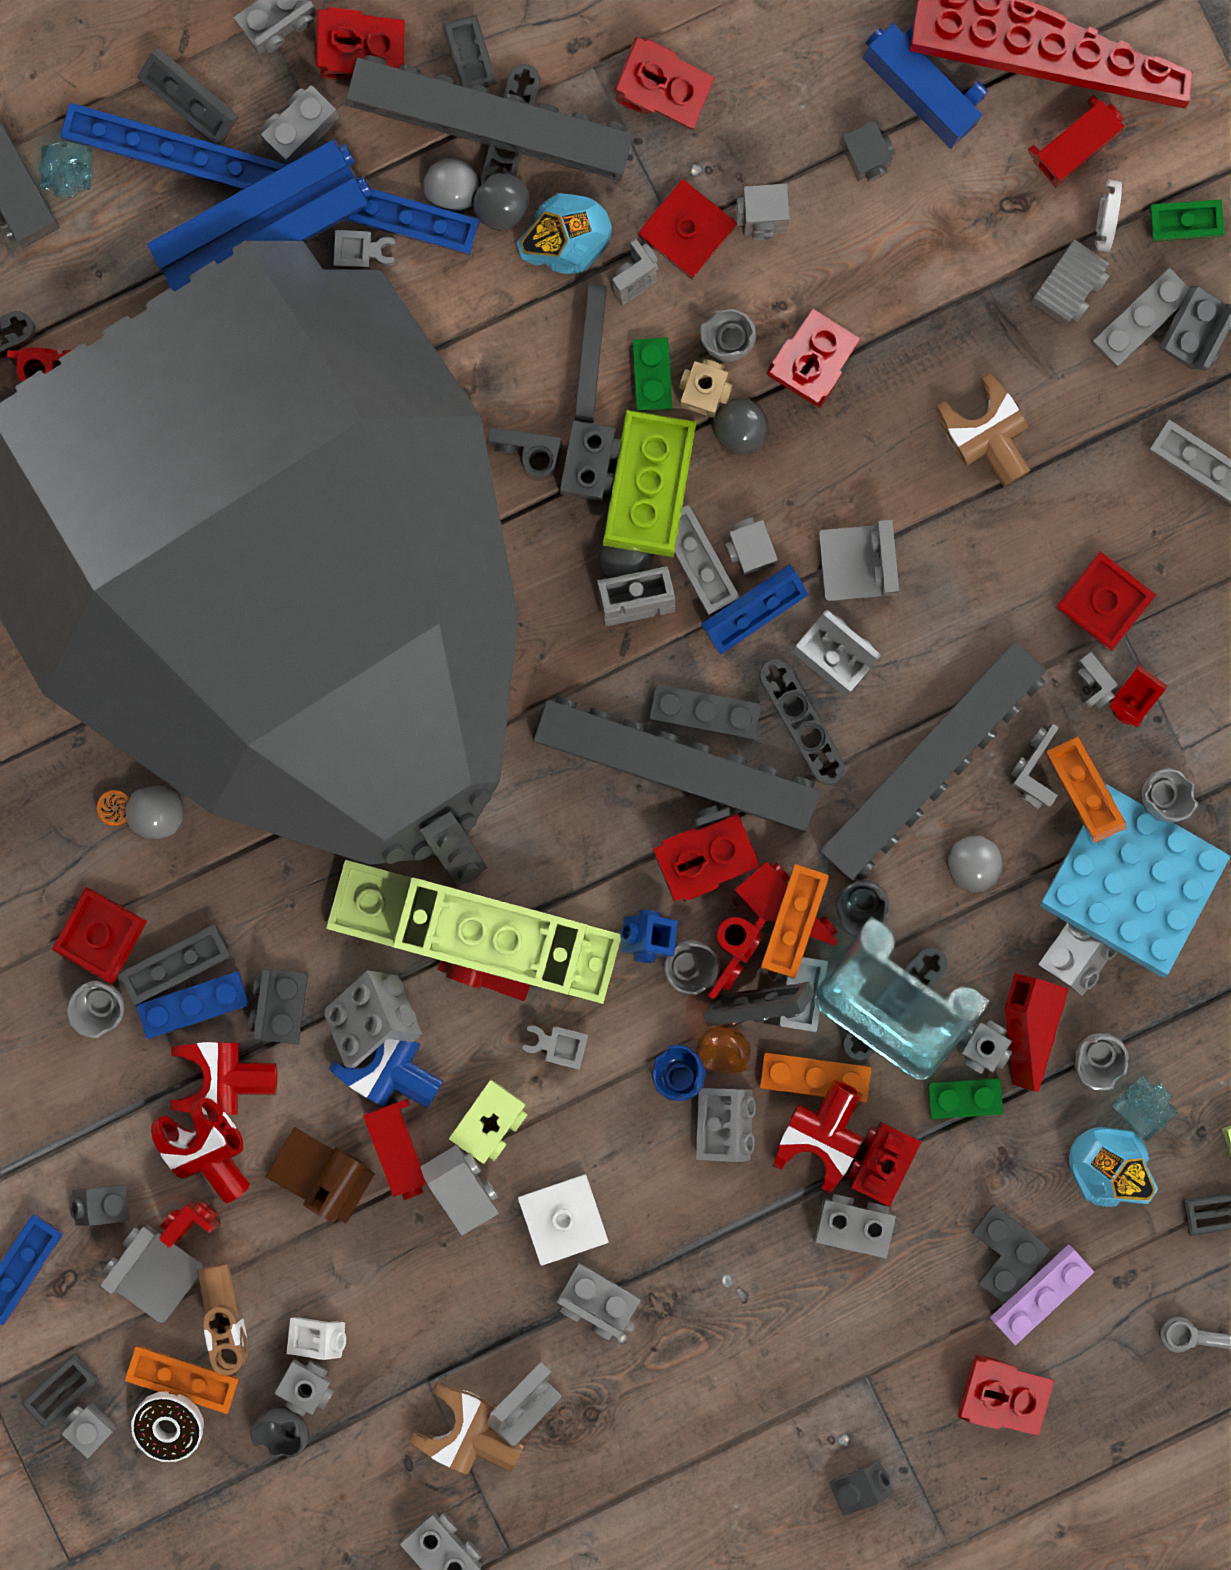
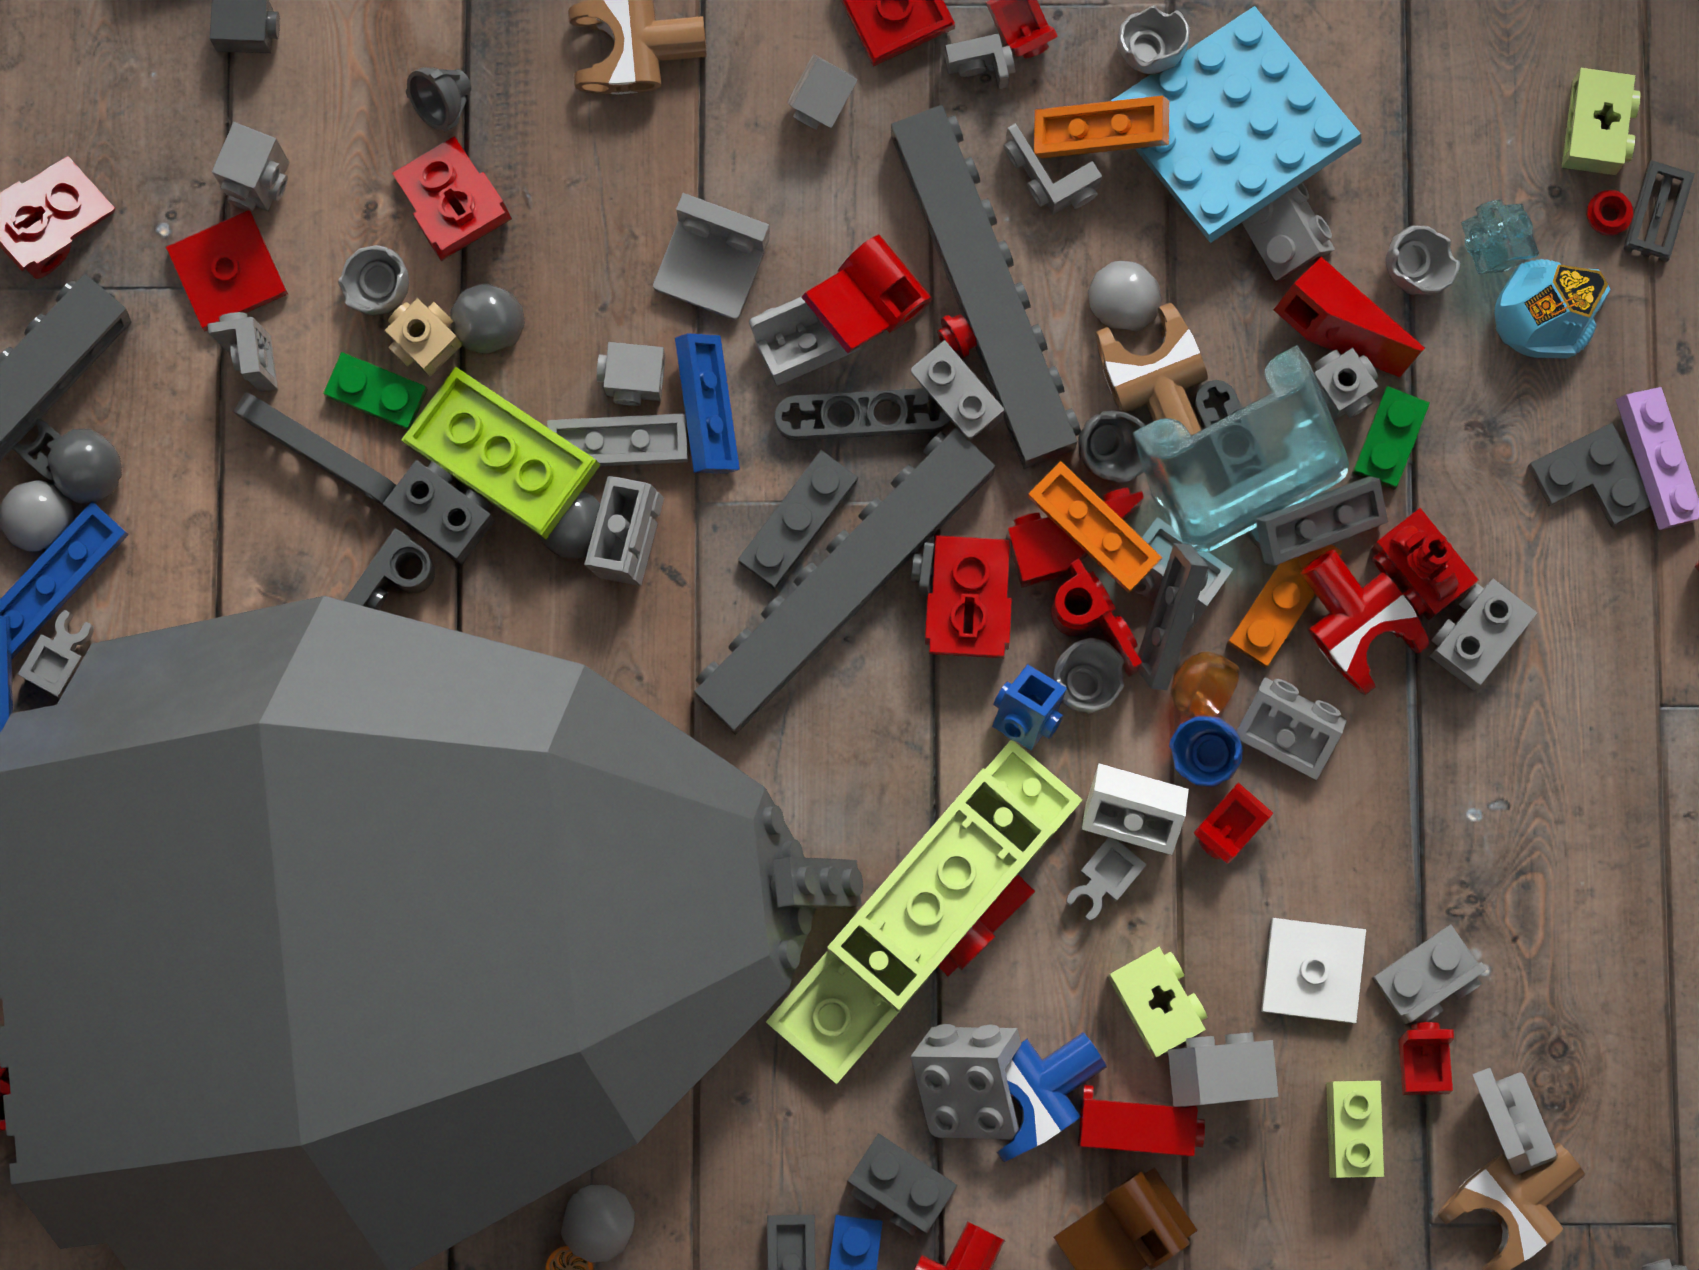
camera: 65 degrees left, 5 degrees down
medium azure helmet [516,193,612,274] -> none
none -> dark grey piece [405,67,471,133]
none -> light grey brick [787,54,858,130]
none -> red piece [801,234,932,354]
none -> light grey bracket [911,340,1005,439]
none -> red plate [937,314,977,359]
none -> white brick [1082,763,1189,855]
none -> medium nougat connector [1095,303,1208,450]
none -> red bracket [1194,782,1273,864]
none -> dark grey plate [1255,476,1388,566]
none -> yellowish green brick [1326,1081,1384,1178]
none -> red bracket [1398,1022,1454,1095]
none -> red plate [1586,190,1633,236]

